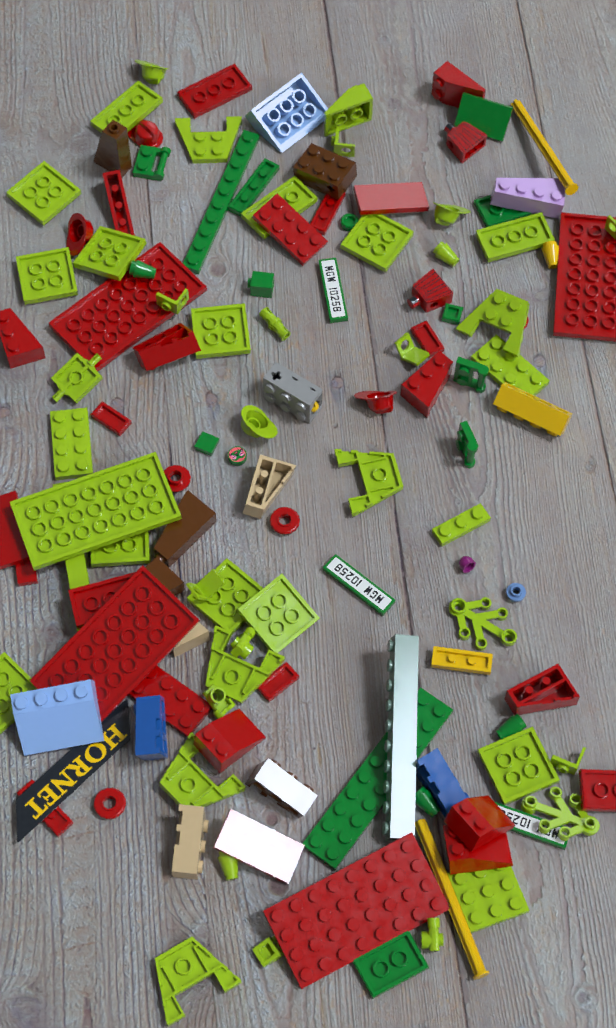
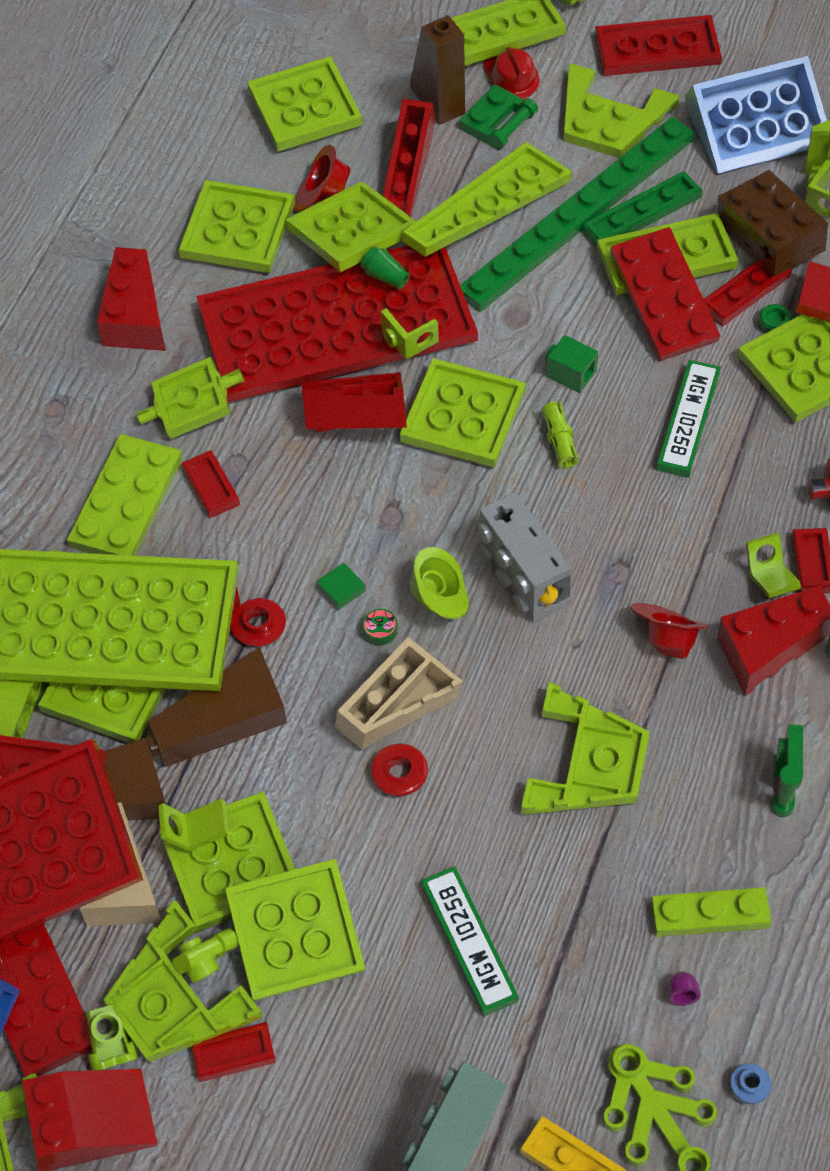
camera: 30 degrees right, 5 degrees down
none -> lime wing [402,142,573,257]

